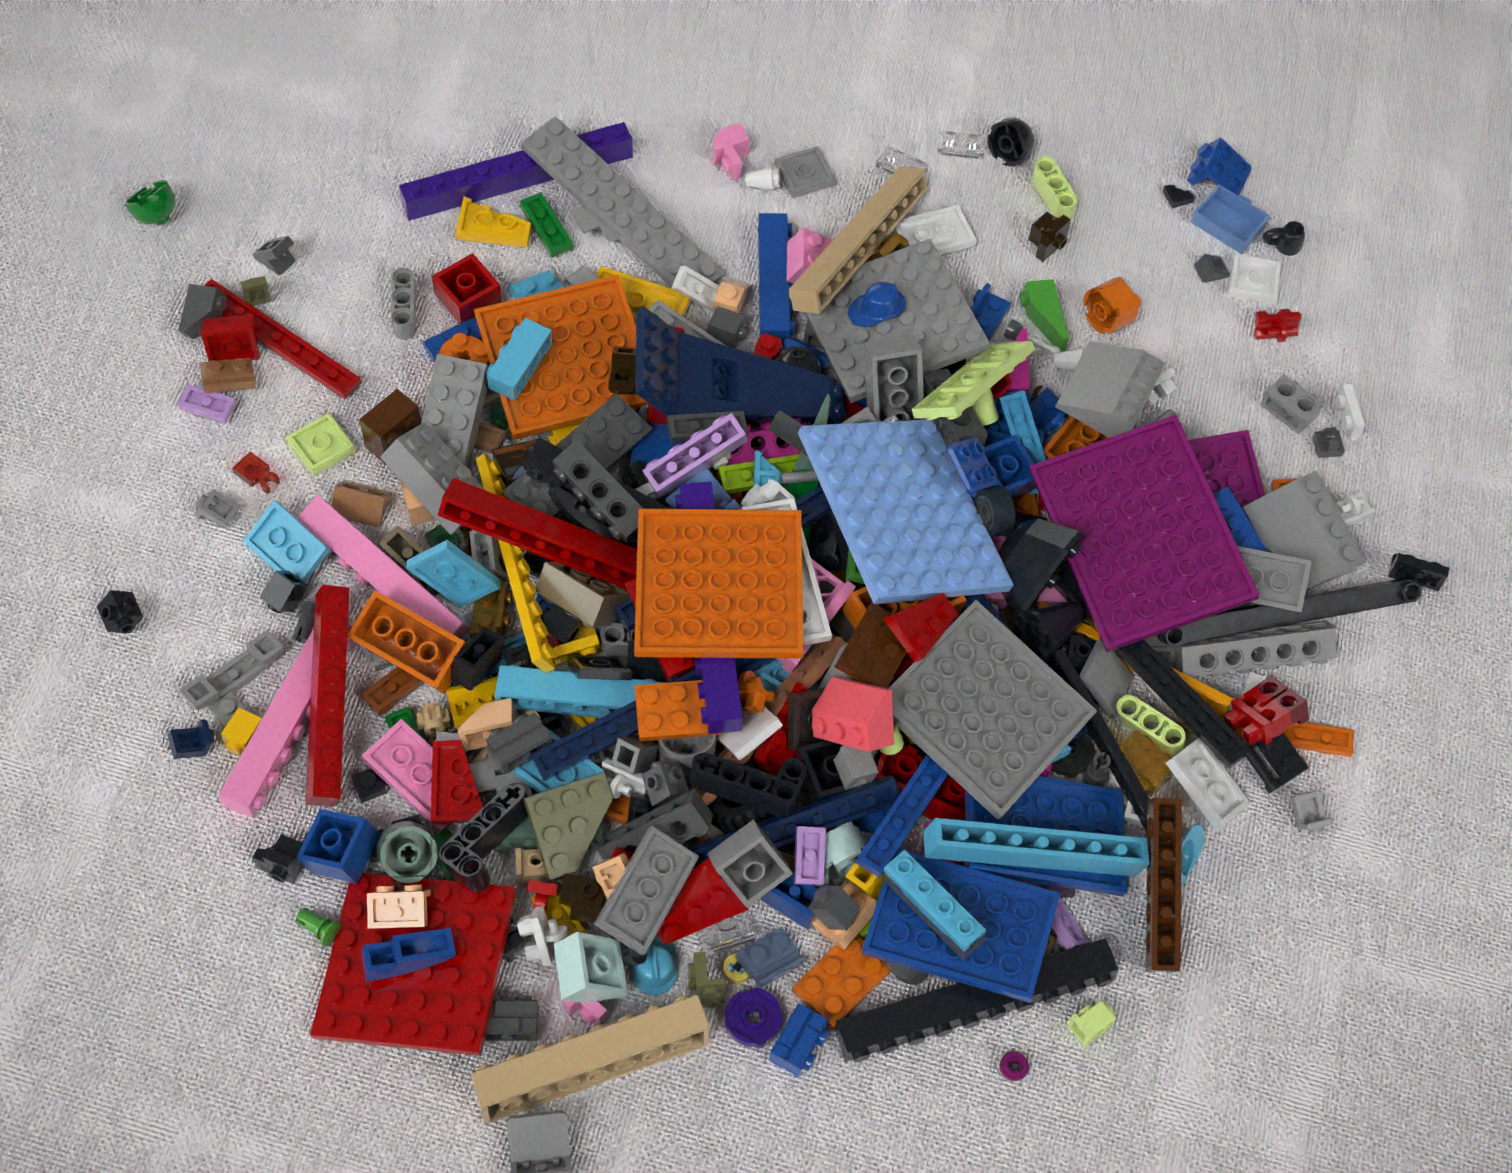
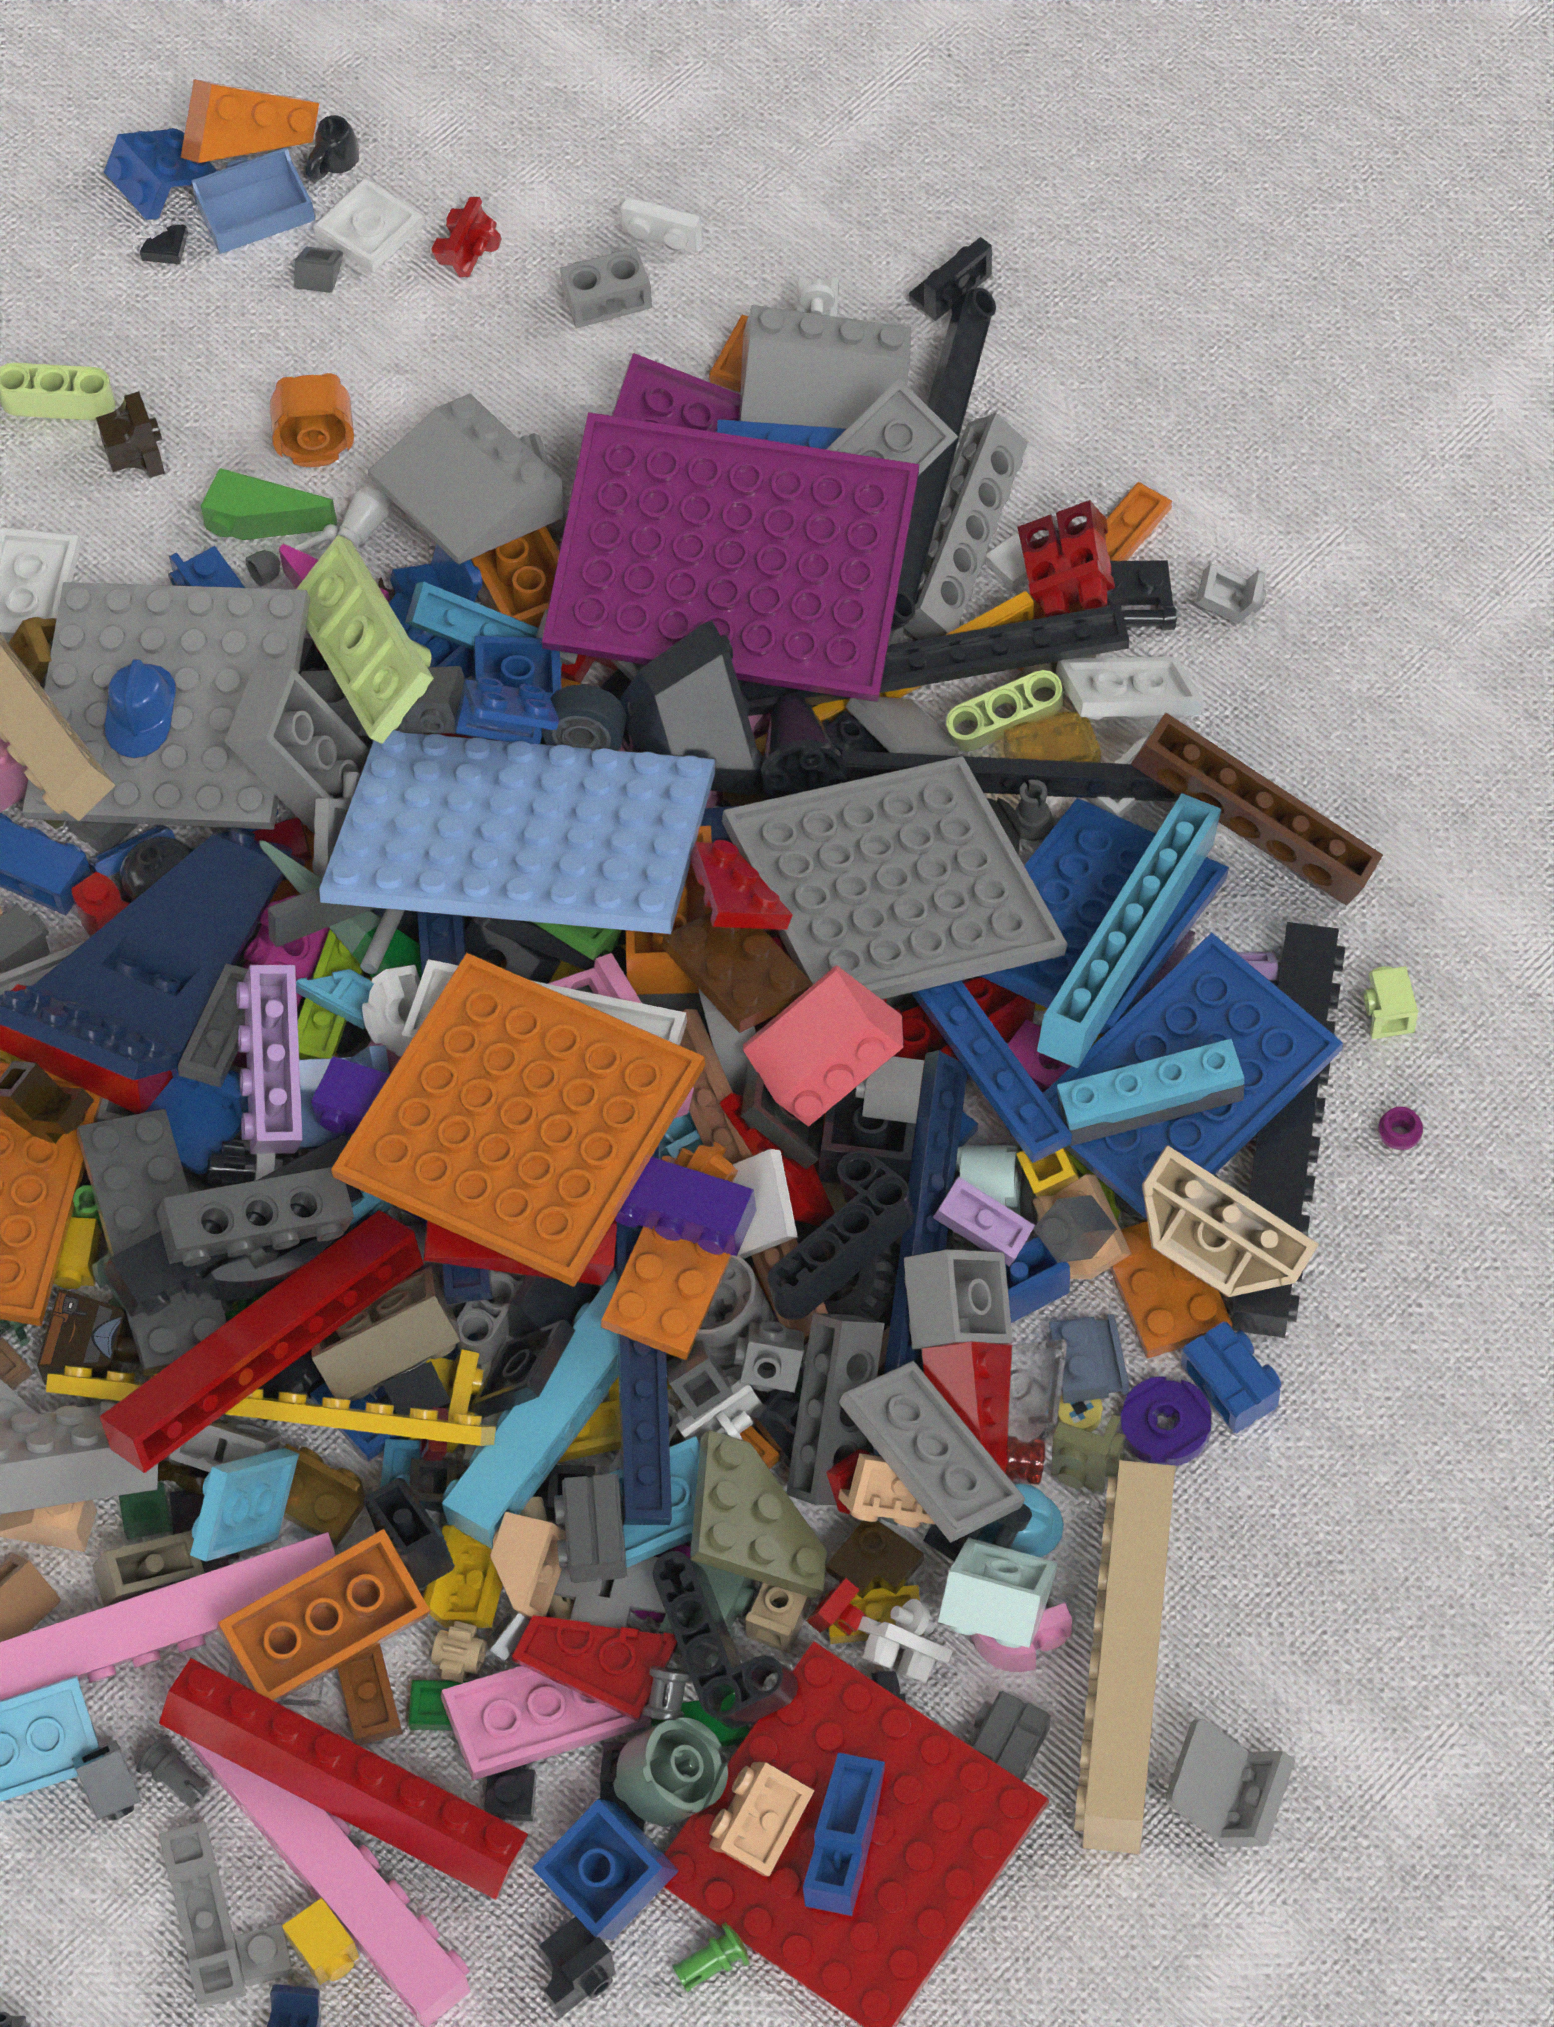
camera: 55 degrees left, 0 degrees up
dark grey tile [1312,427,1345,458] -> none
none -> orange wedge [181,79,319,163]
none -> dark grey bush [642,1666,691,1721]
none -> clear red wheel [1006,1435,1045,1485]
none -> tan wedge [1142,1145,1319,1297]

